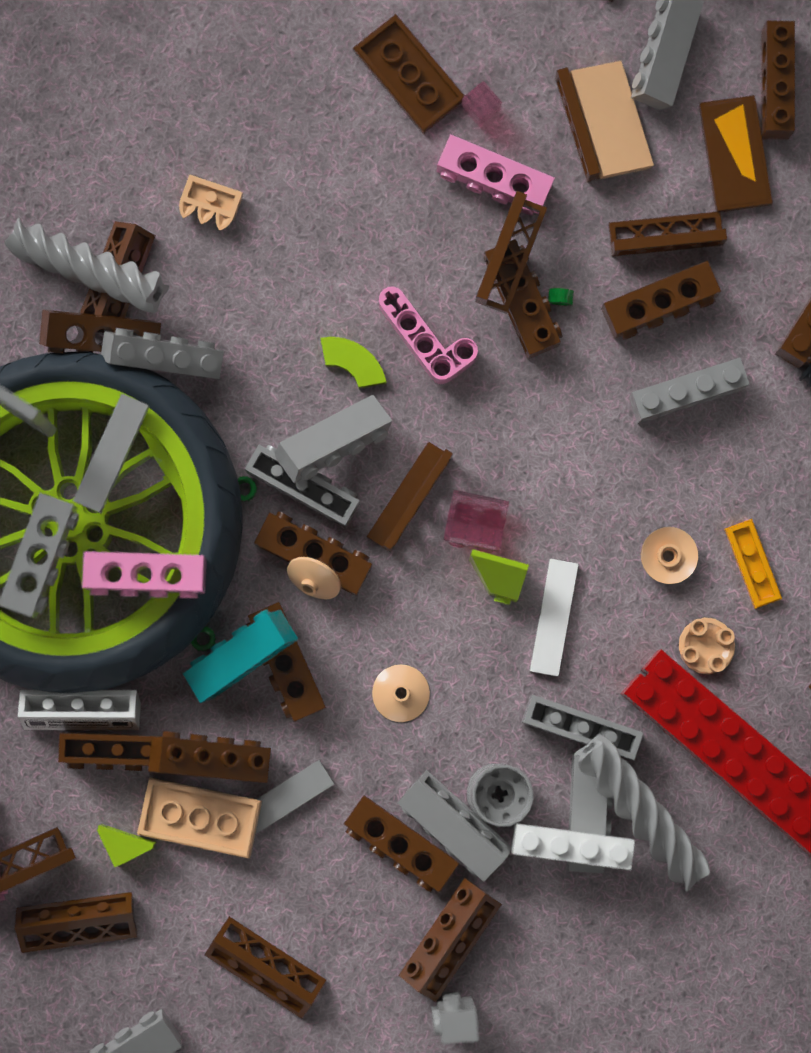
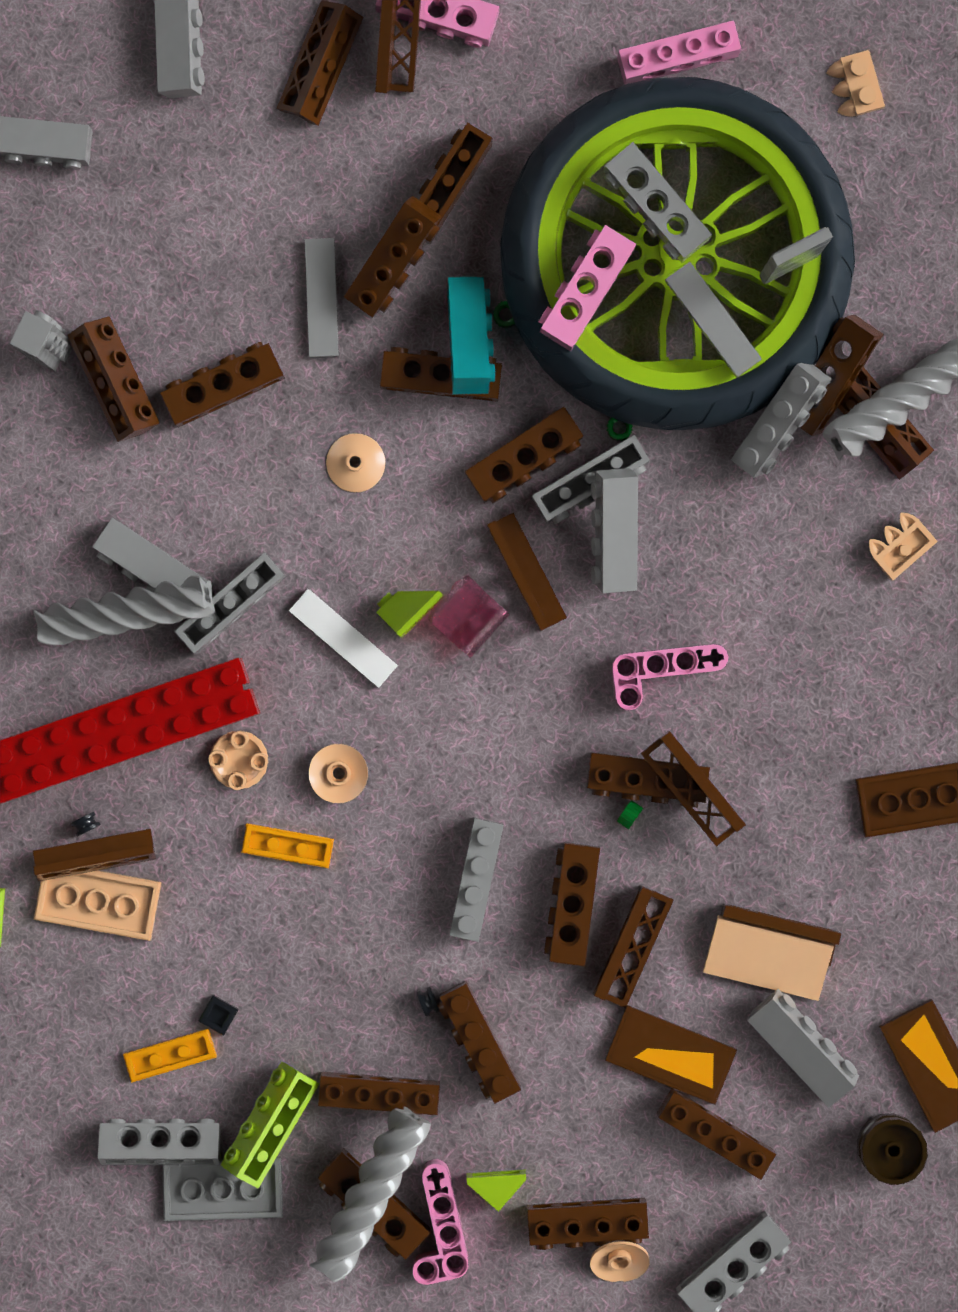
camera: 125 degrees right, 5 degrees up
white brick [18,690,141,730] -> none
lime slope [97,824,157,867] -> none
light nougat tile [137,778,262,858] -> none
reddish brown fence [204,916,326,1019] -> none
light nougat dish [287,557,341,599] -> none
lime tile [320,337,387,389] -> none
light grey brick [397,770,512,882] -> none
bright pink brick [437,134,554,215] -> none
clear pink piece [461,81,502,127] -> none
light grey wheel [467,763,533,826] -> none
white brick [511,823,635,870] -> none

